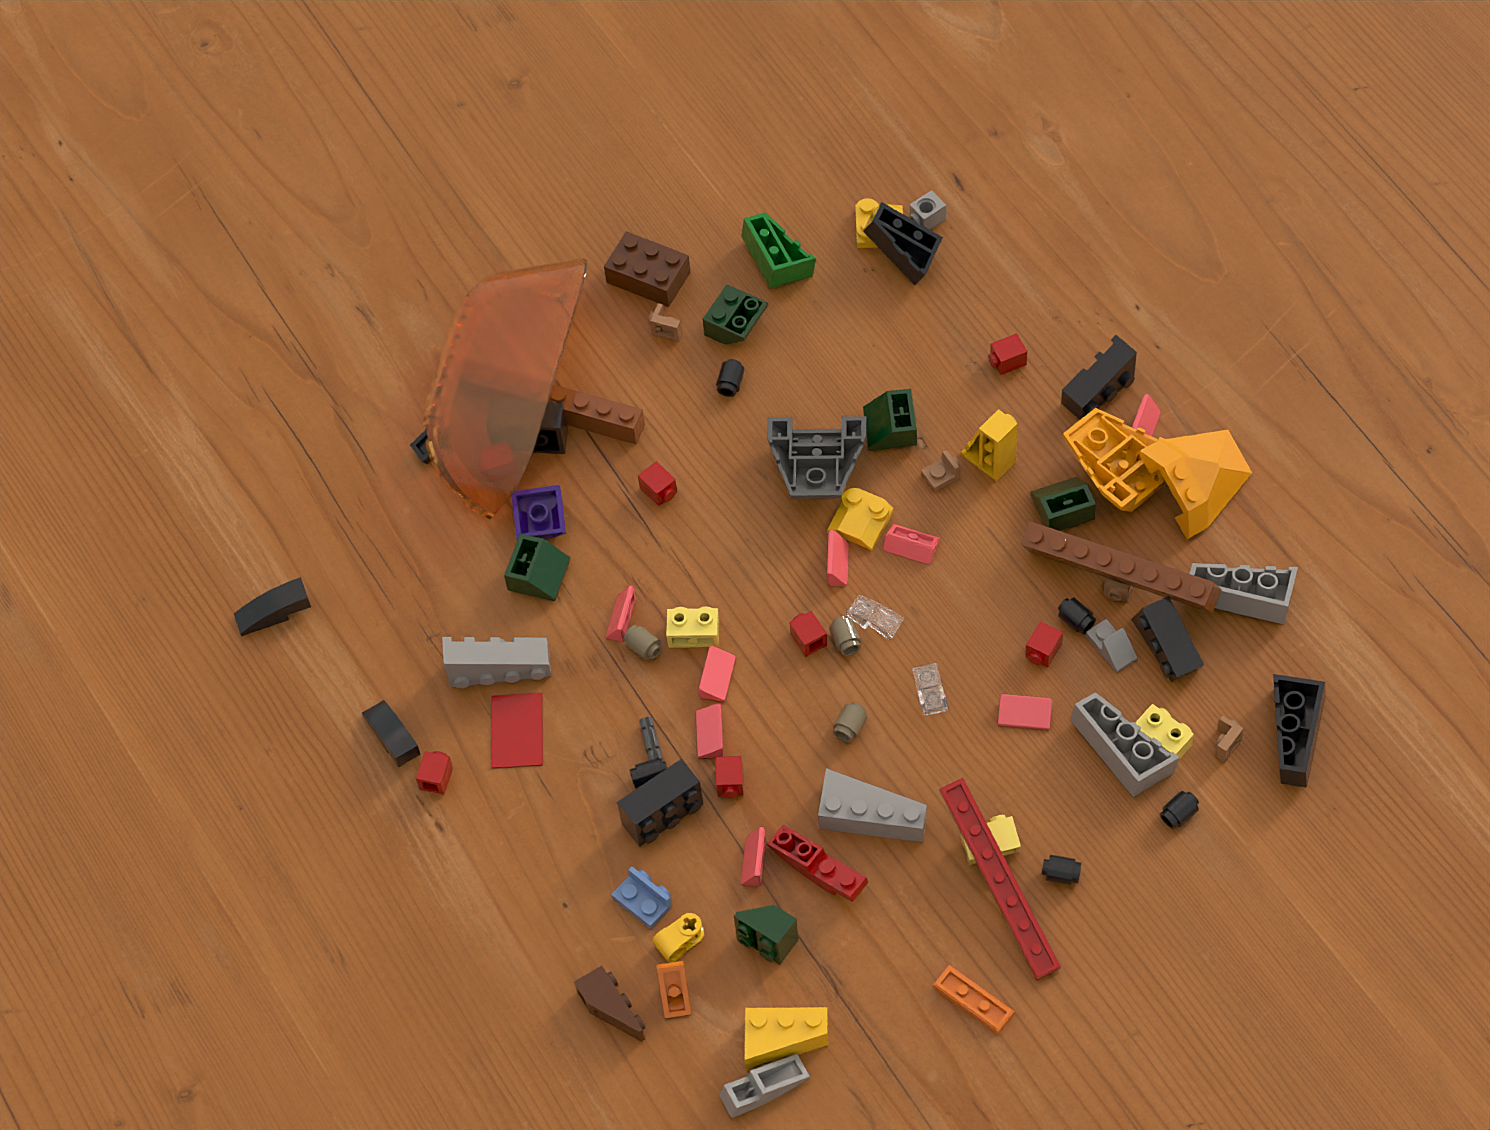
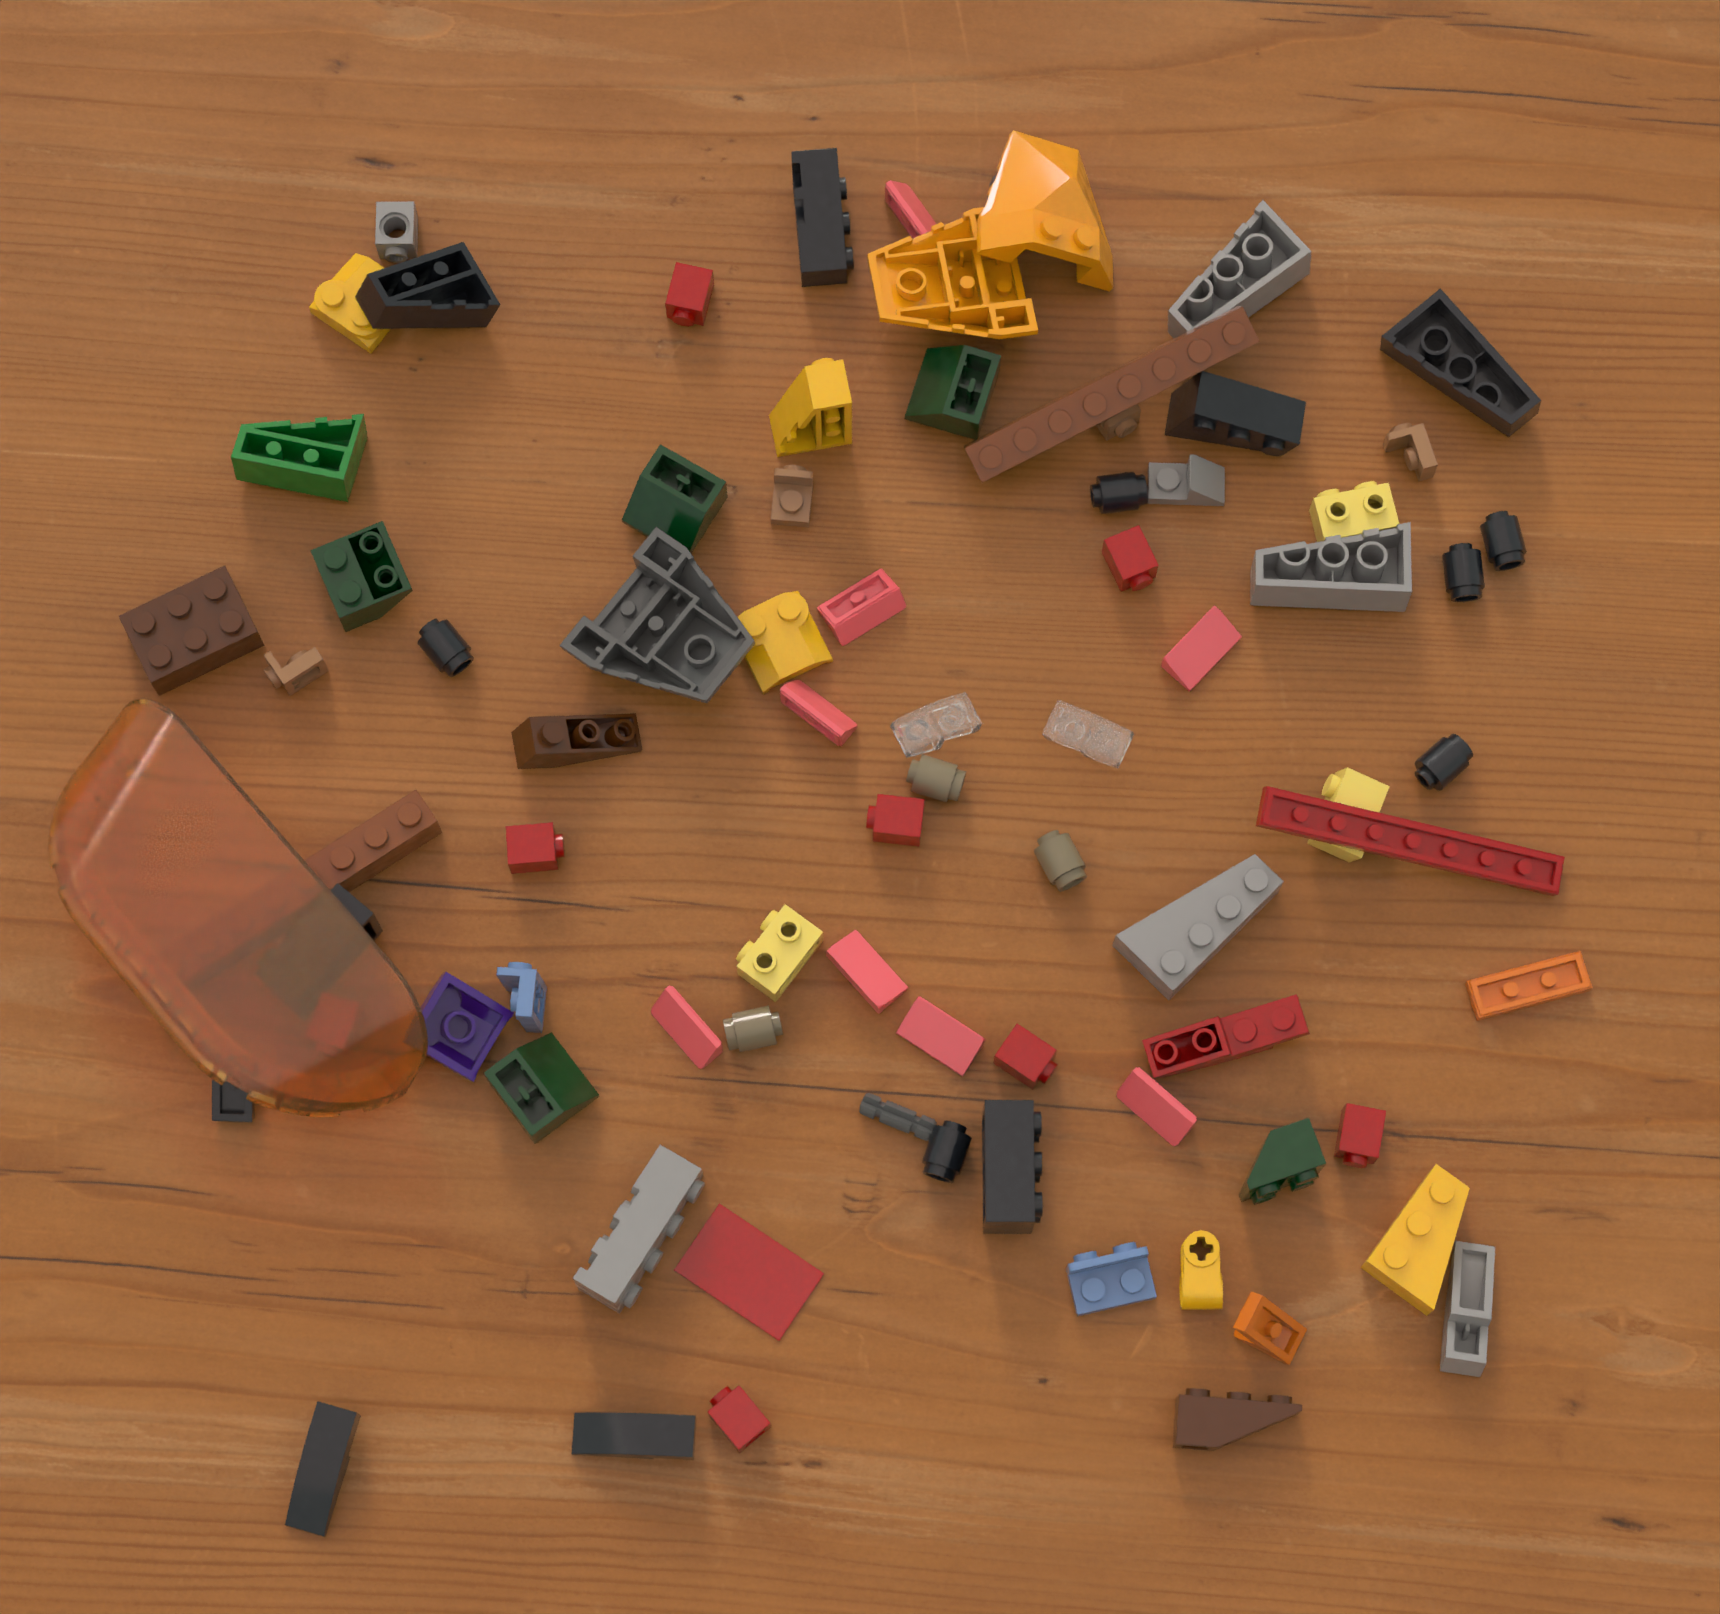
camera: 60 degrees left, 15 degrees up
none -> medium blue bracket [496,962,547,1033]
none -> reddish brown slope [511,713,642,769]
none -> red brick [1334,1103,1386,1168]
none -> black brick [1480,511,1527,571]

